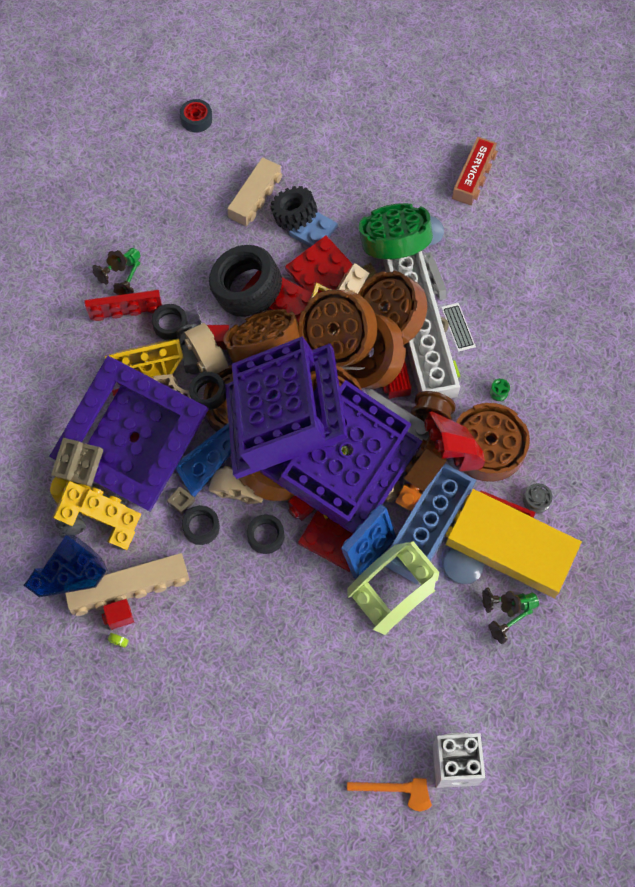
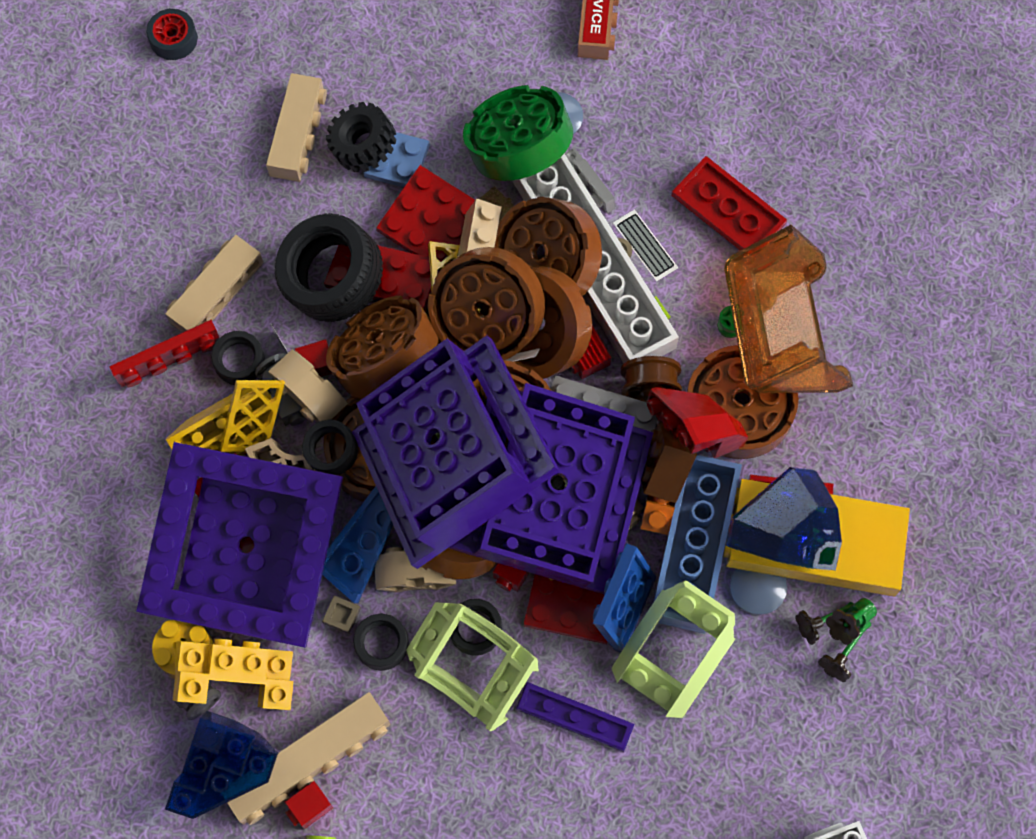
camera: 15 degrees left, 5 degrees up
dark tan slope [51,438,103,487] -> none
dark brown plant [92,248,141,295] -> none
dark grey wheel [523,483,553,514] -> none
none -> tan brick [165,234,264,333]
none -> yellow window [220,380,285,452]
none -> yellowish green wedge [406,602,539,731]
none -> dark purple tile [516,682,635,752]
none -> red plate [671,156,787,260]
none -> clear orange windscreen [724,224,853,393]
none -> clear blue brick [726,467,842,571]

